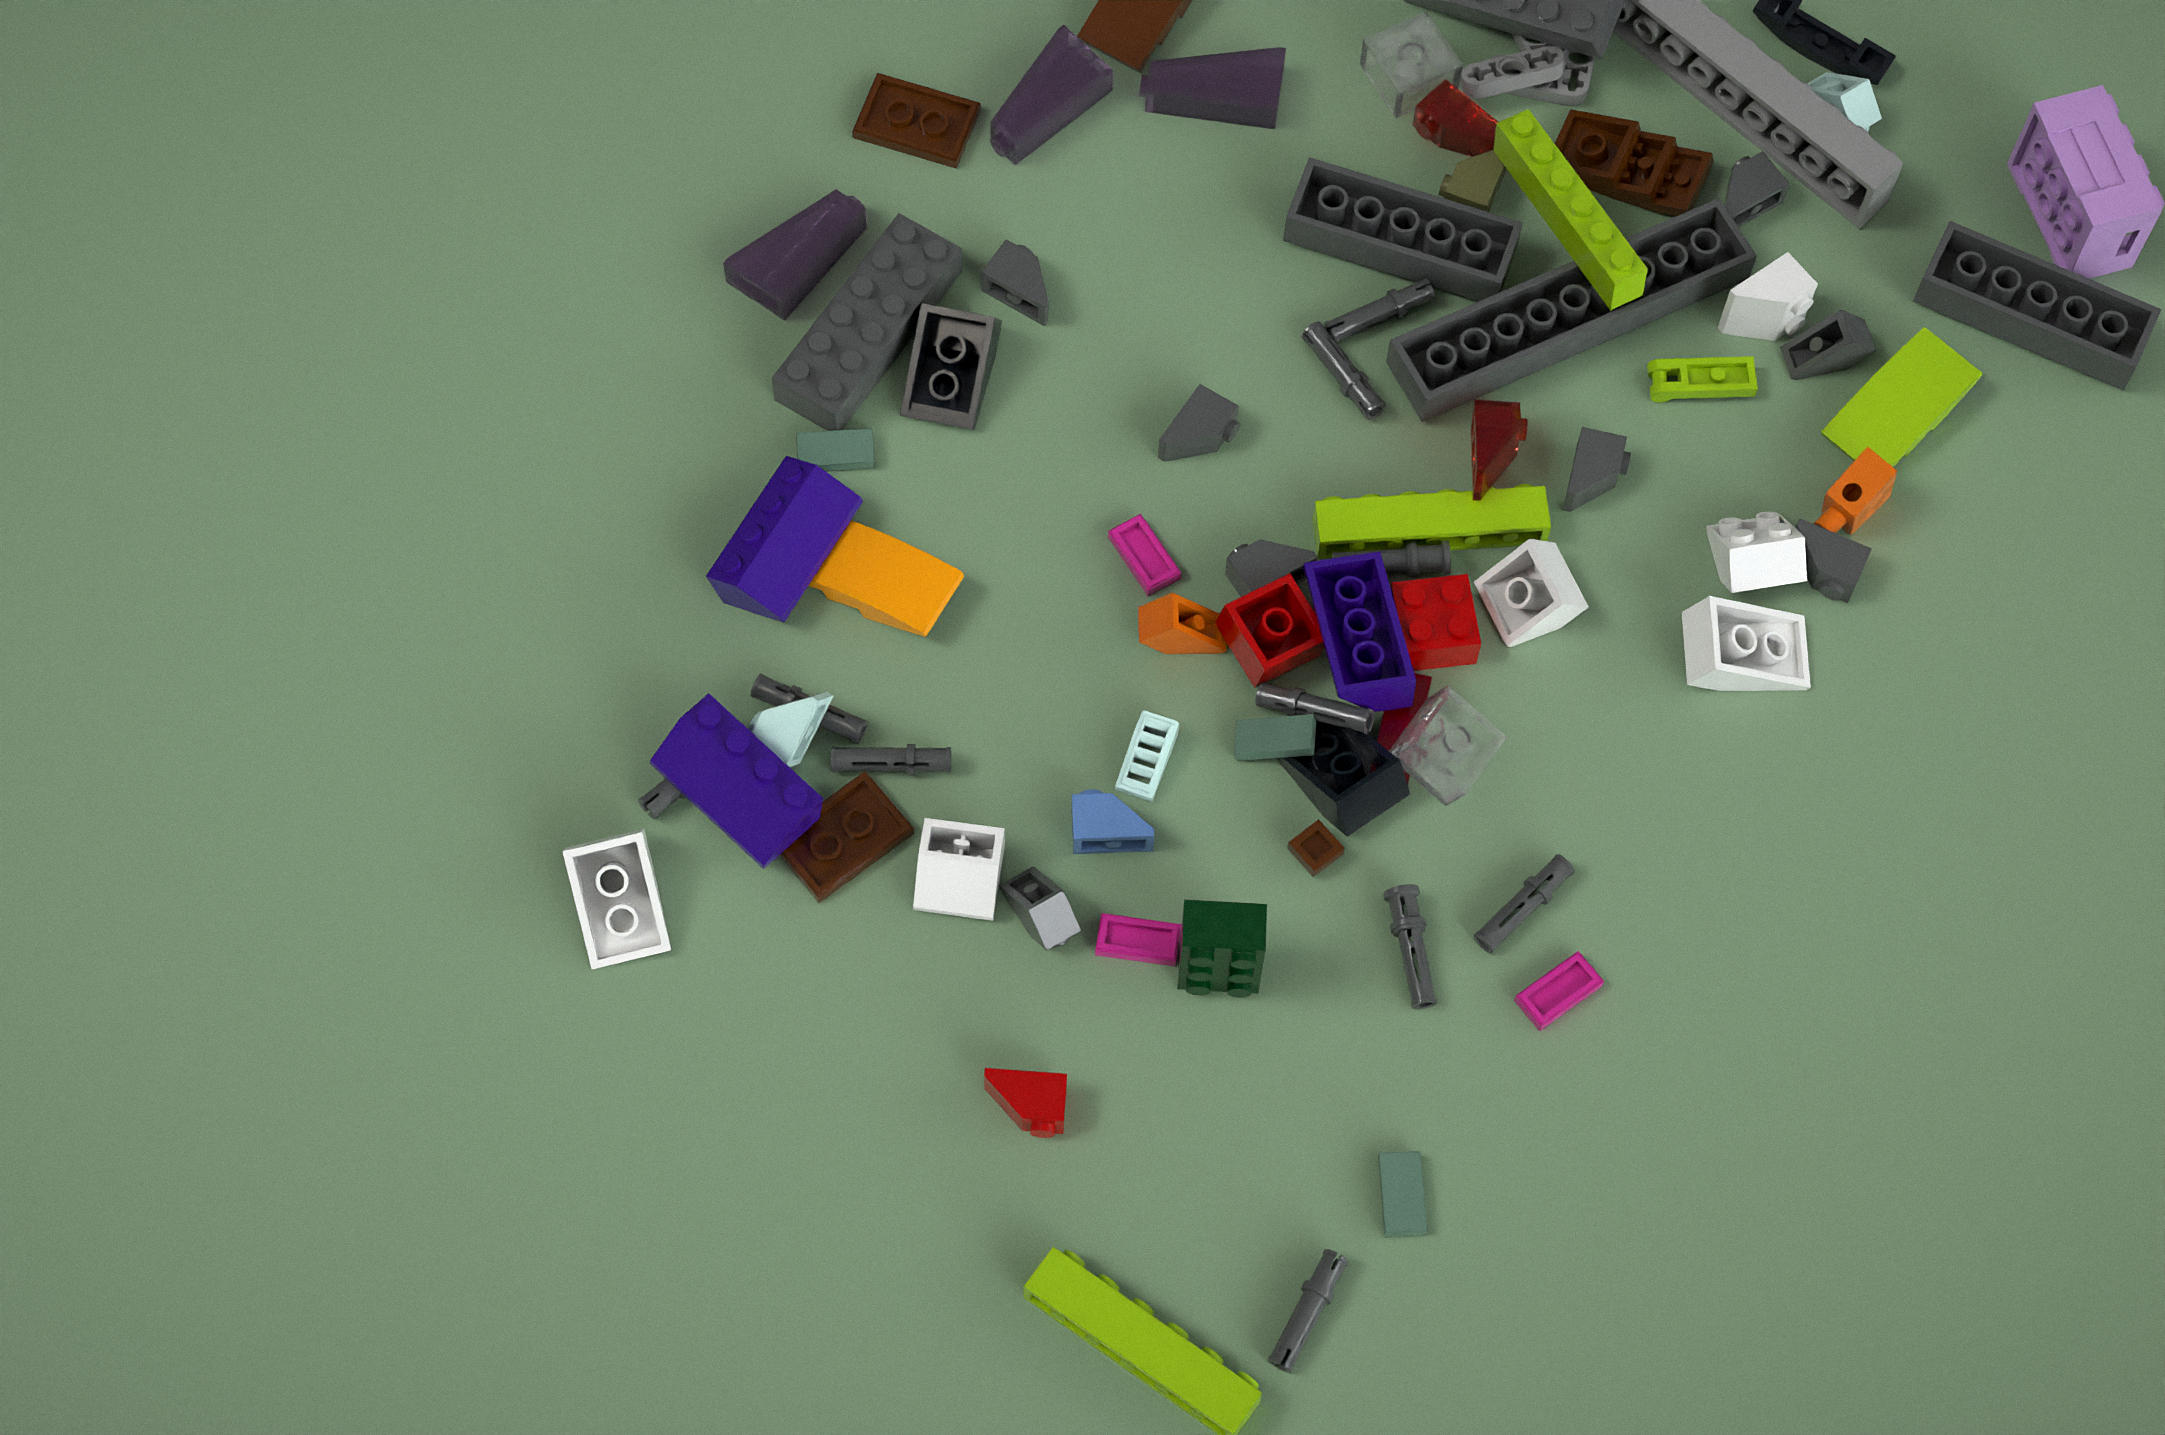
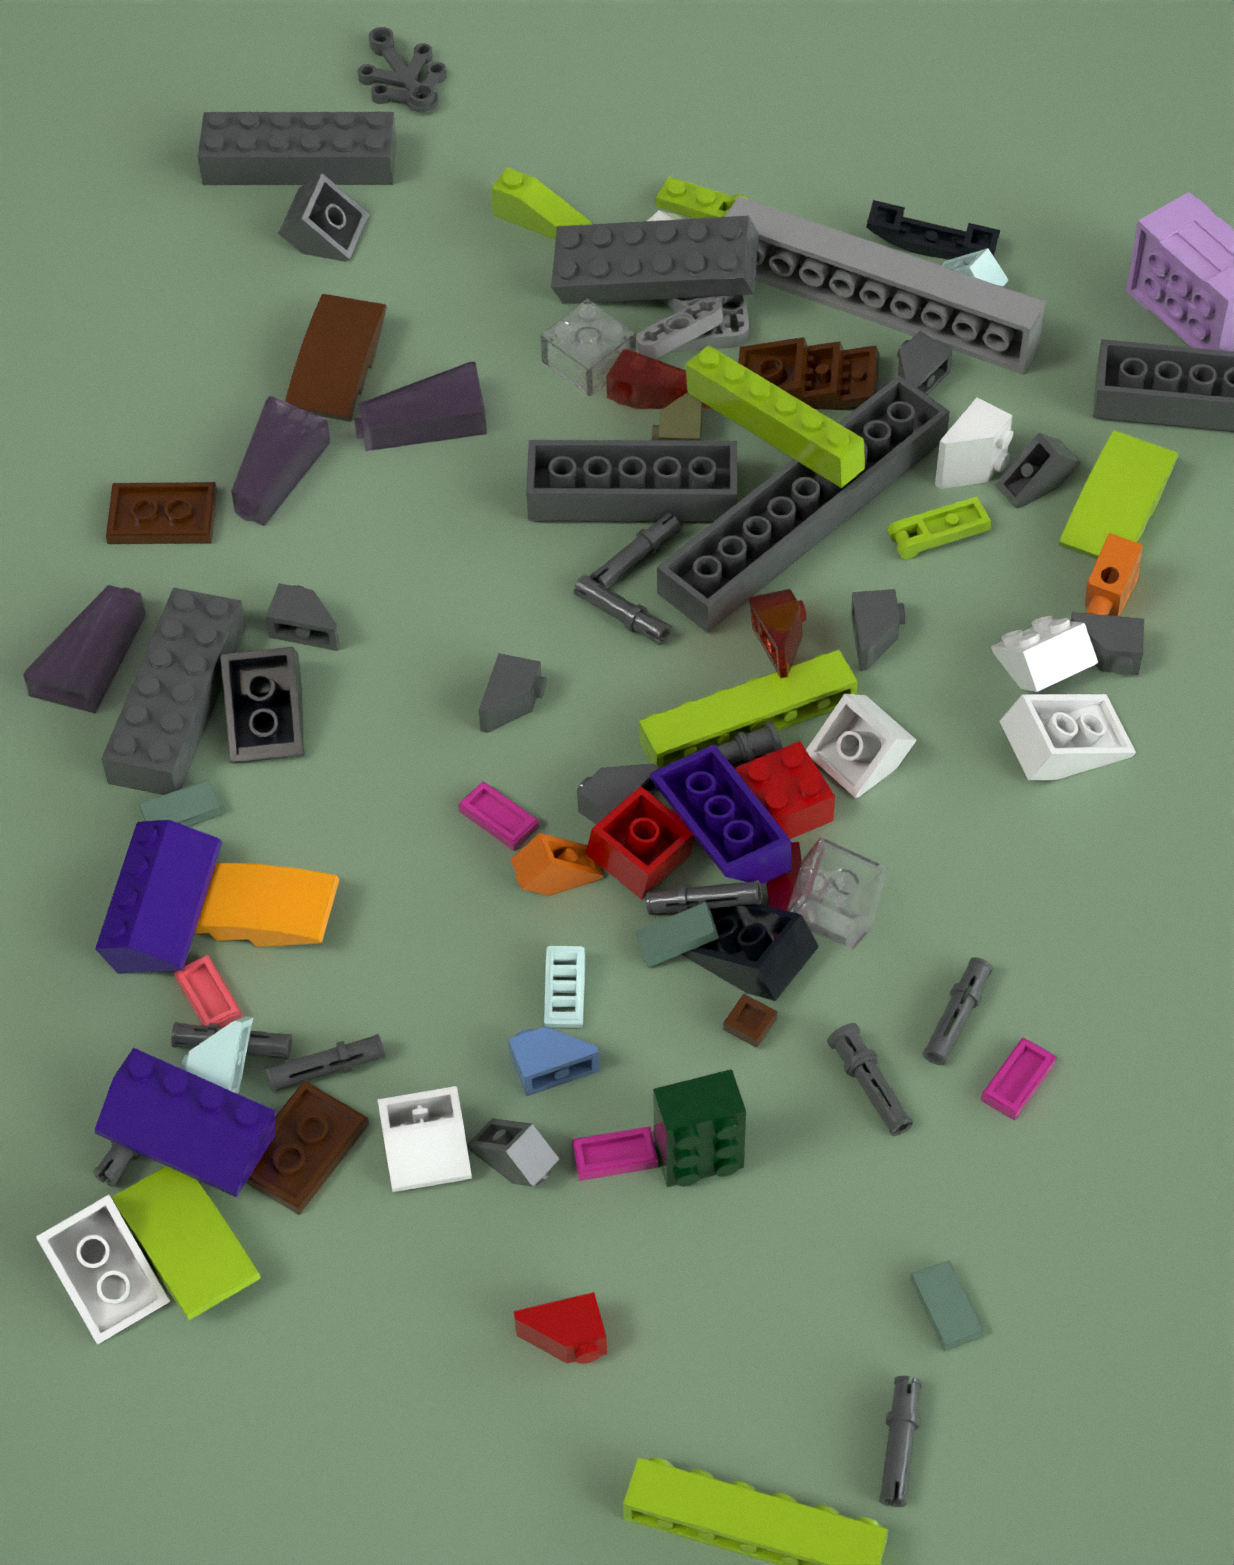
camera: 15 degrees left, 10 degrees down
none -> lime slope [111,1166,261,1320]
none -> coral tile [173,955,242,1028]

